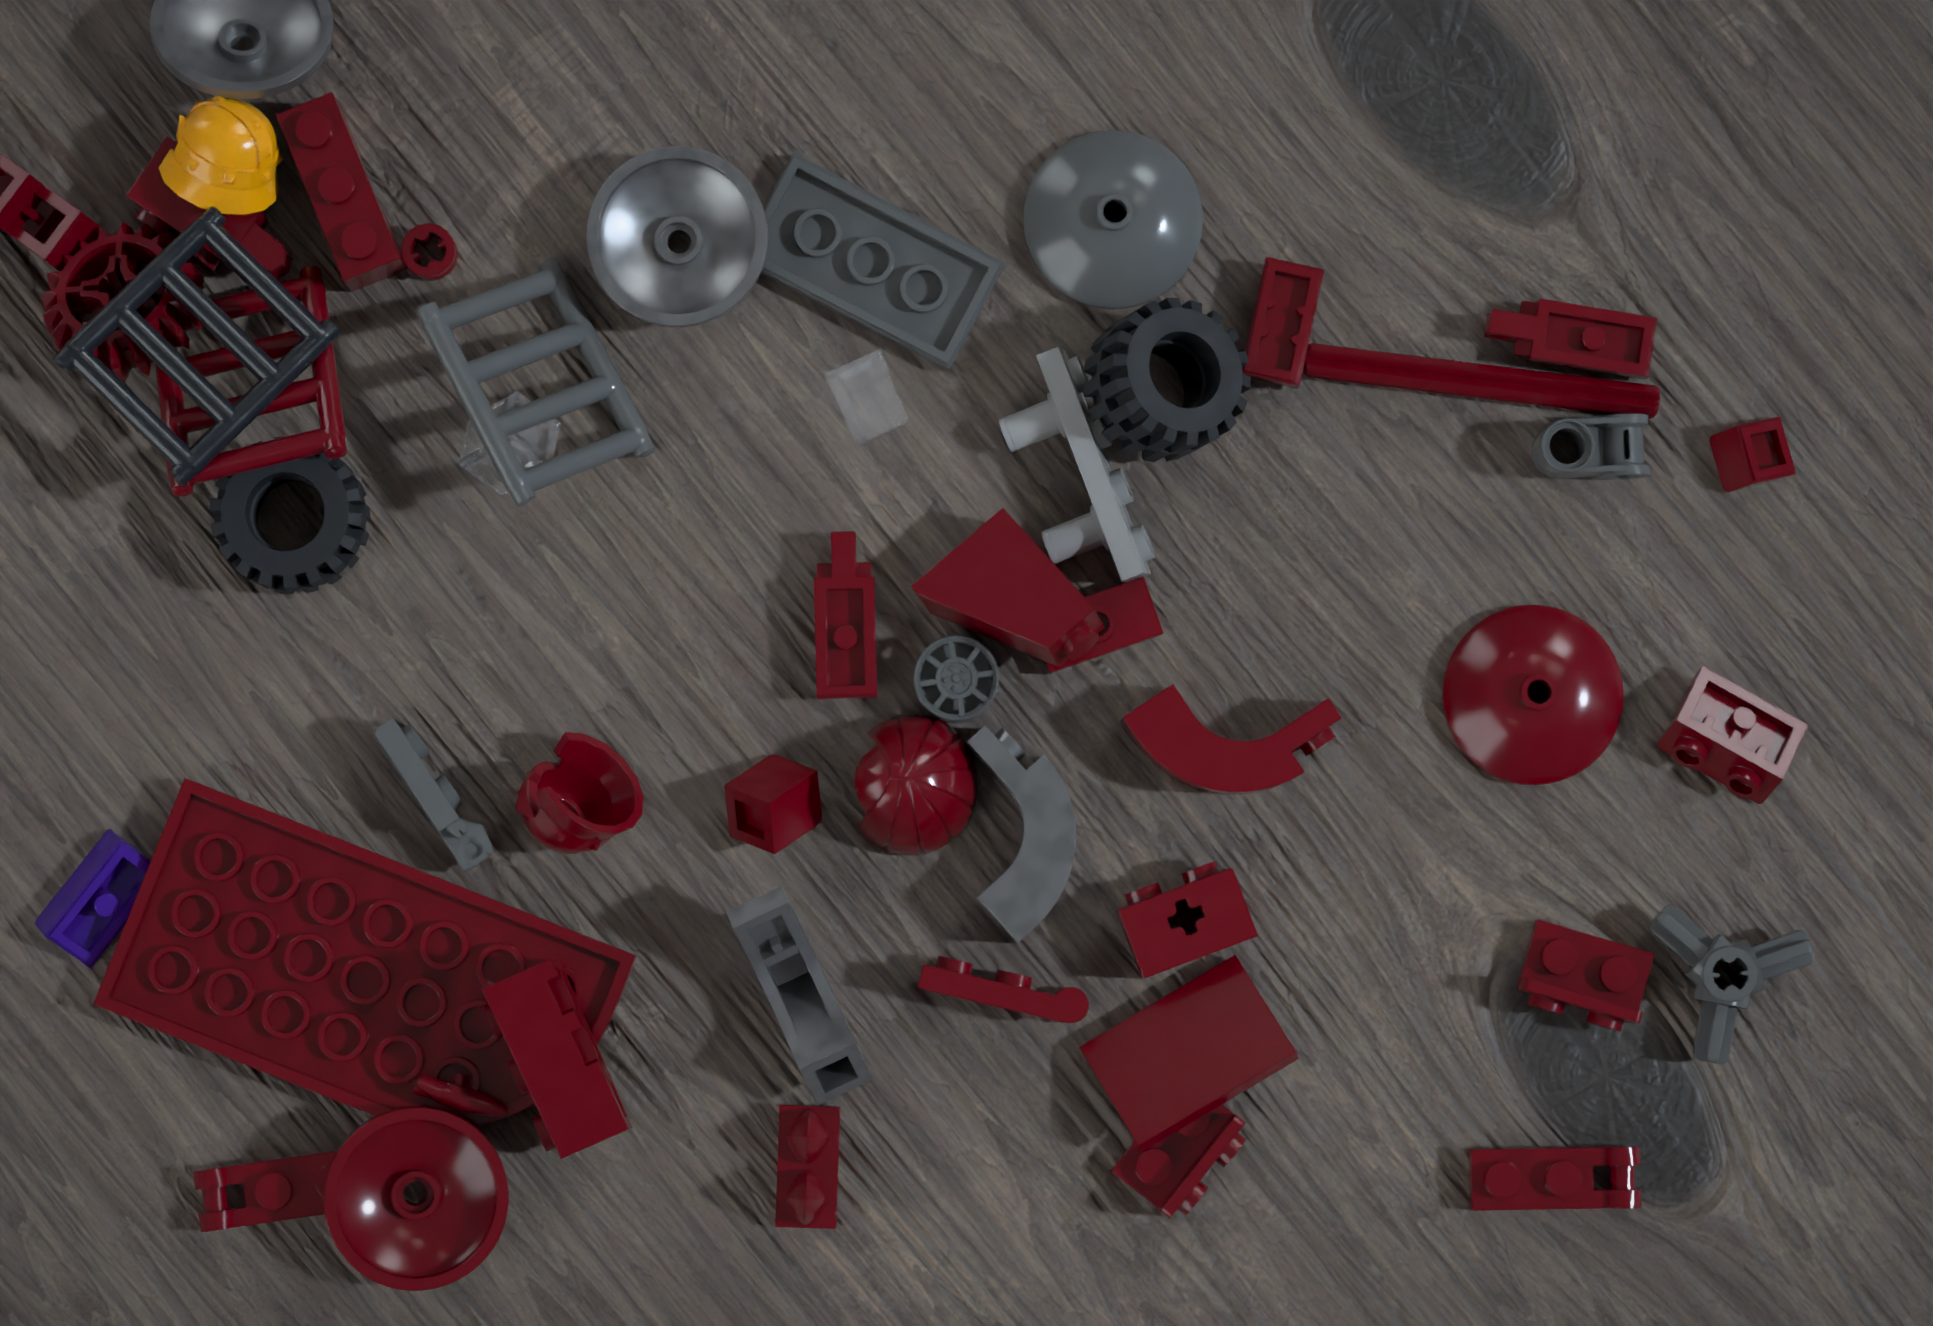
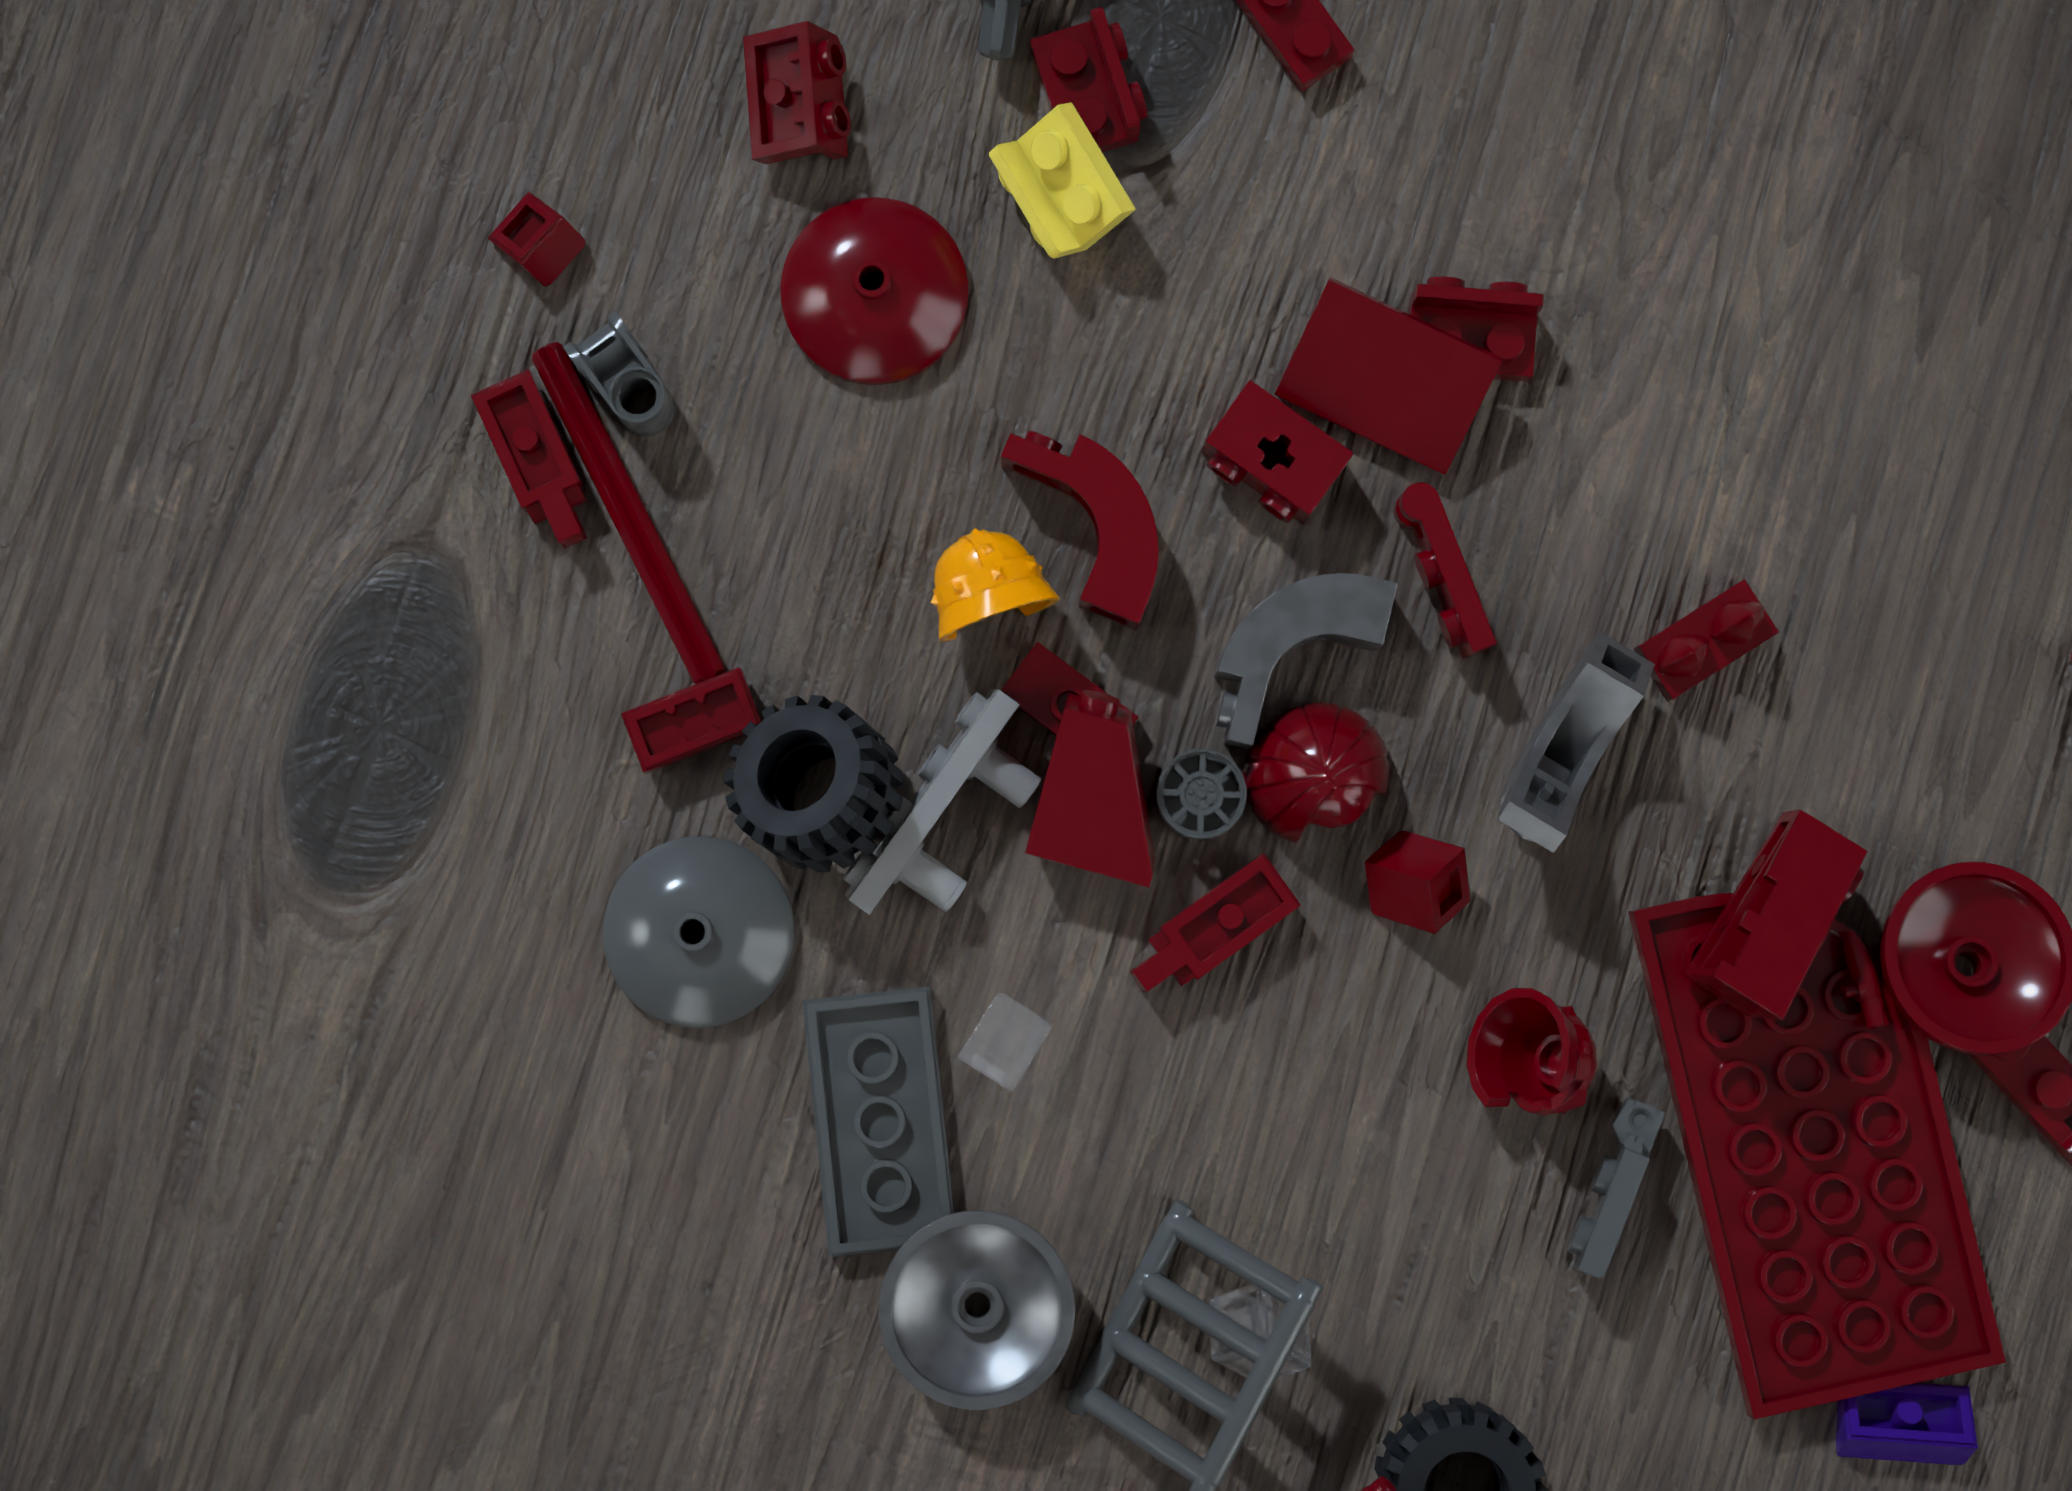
camera: 120 degrees left, 0 degrees up
none -> light orange helmet [930,528,1060,642]
none -> light yellow bracket [989,102,1136,259]

